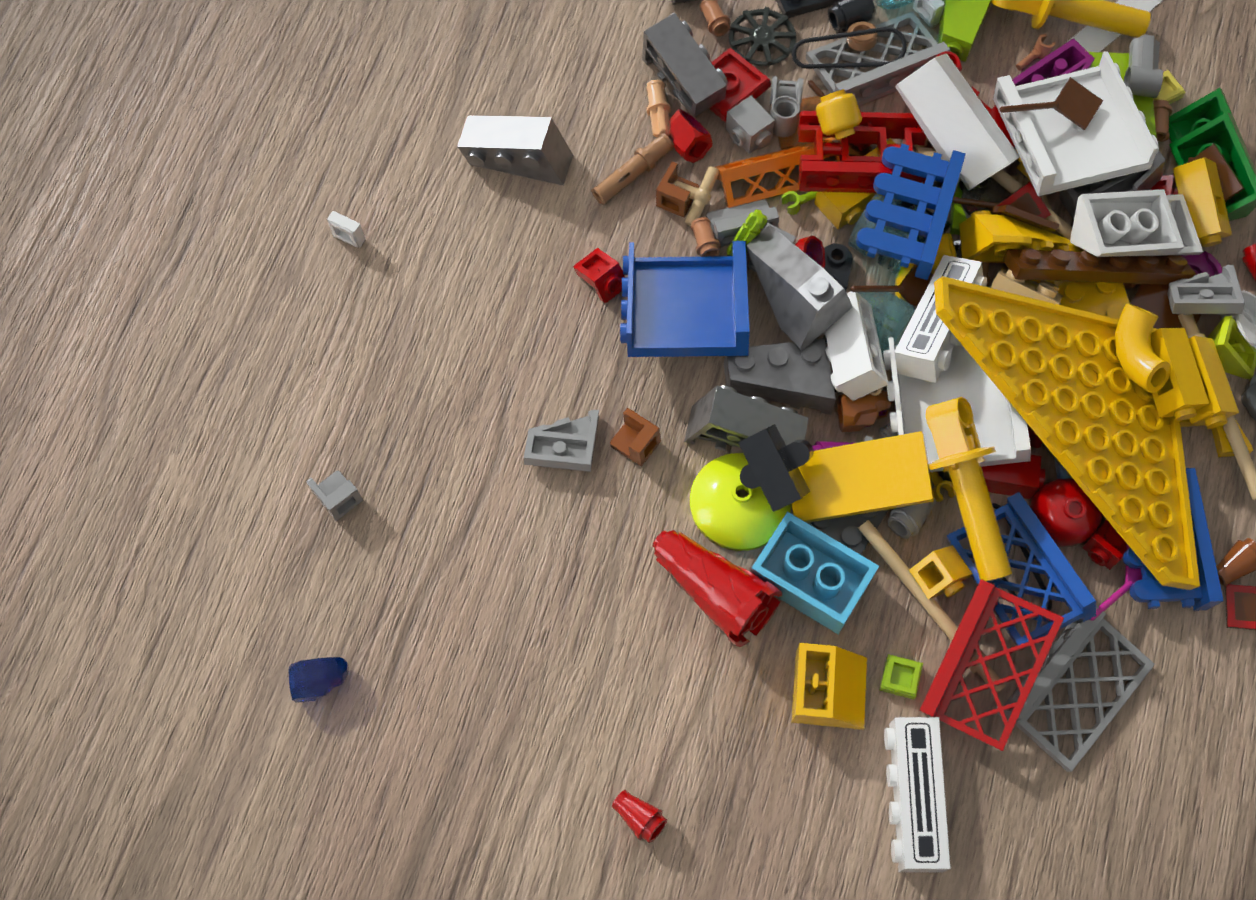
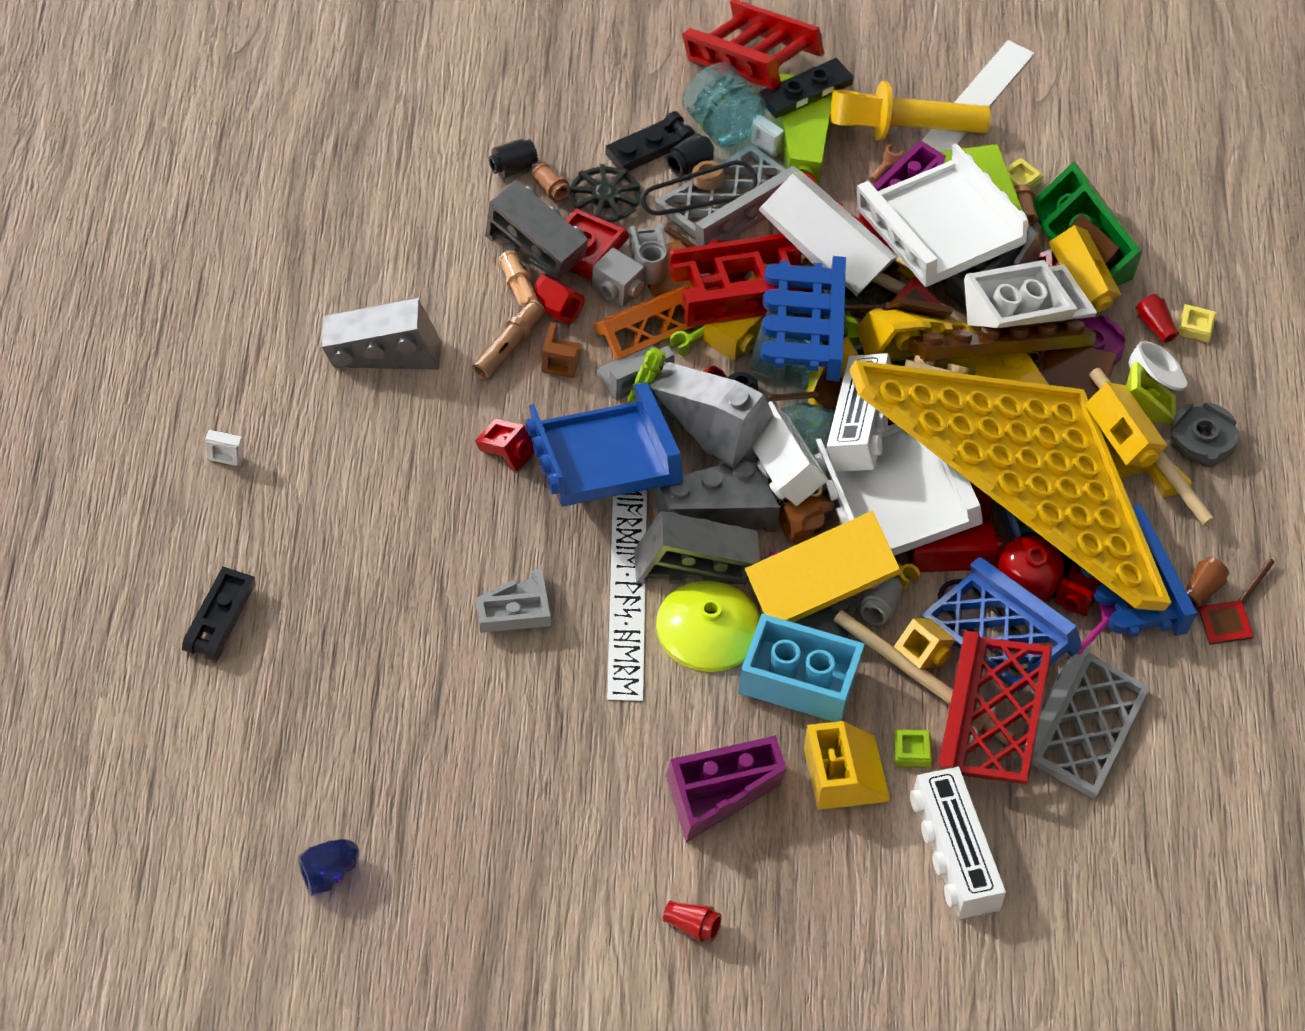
camera: 20 degrees left, 15 degrees down
light grey panel [306,471,363,521] -> none
dark orange panel [610,408,661,467] -> none
red cone [653,530,782,647] -> none
tan piece [673,166,719,226] -> none
nougat pin [690,217,721,257] -> none
black piece [738,424,813,512] -> none
yellow head [816,89,862,140] -> none
yellow piece [926,397,1012,581] -> none
reddish brown piece [1000,77,1104,130] -> none
yellow cylinder [1115,303,1171,393] -> none
light grey piece [1123,35,1163,98] -> none
yellow brick [1151,328,1209,421] -> none
light grey wing [1168,265,1245,315] -> none
none -> black plate [182,566,256,662]
none -> white sticker [607,490,647,701]
none -> magenta wedge [666,736,786,842]

